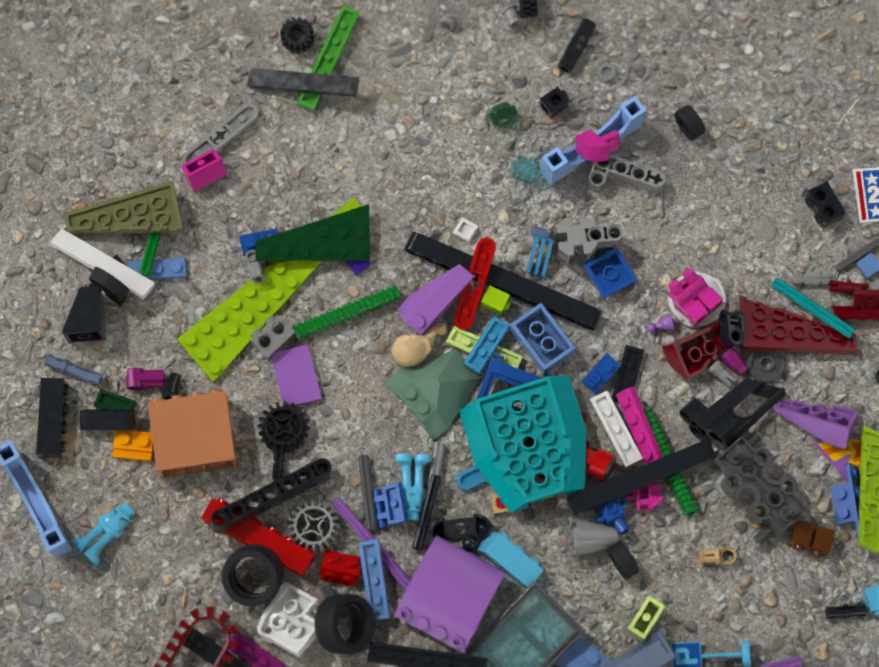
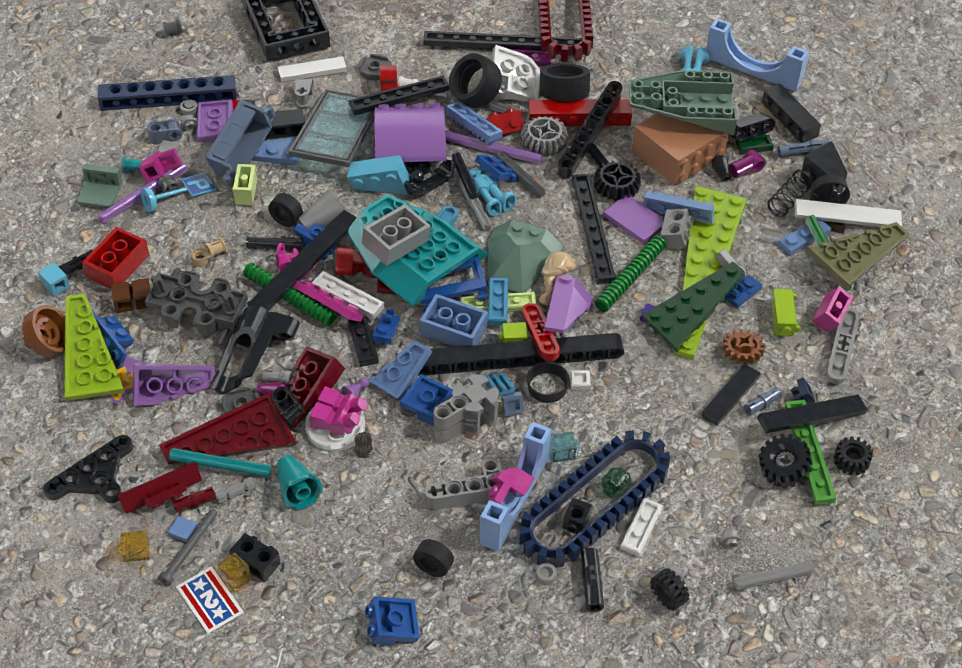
camera: 150 degrees right, 25 degrees down
none -> red brick [82,227,149,289]
none -> clear yellow bracket [219,553,251,592]
none -> black pin [246,236,302,250]
none -> teal cone [276,455,323,510]
none -> clear smoke bush [354,432,373,458]
none -> light grey brick [361,204,431,266]
none -> blue plate [365,596,420,645]
none -> medium blue wing [368,341,433,400]
none -> dark blue piece [519,430,670,568]
none -> black tyre [527,362,570,403]
none -> black tile [572,174,616,285]
none -> white tile [620,498,663,557]
none -> sand green wedge [629,70,737,135]
none -> medium blue gear [643,189,715,224]
none -> black tile [701,365,761,426]
none -> dark orange gear [722,329,765,365]
none -> sand blue pin [744,387,782,416]
none -> black bush [759,434,813,488]
none -> black piece [767,169,814,217]
none -> lime brick [771,289,801,336]
none -> dark blue tile [791,377,816,404]

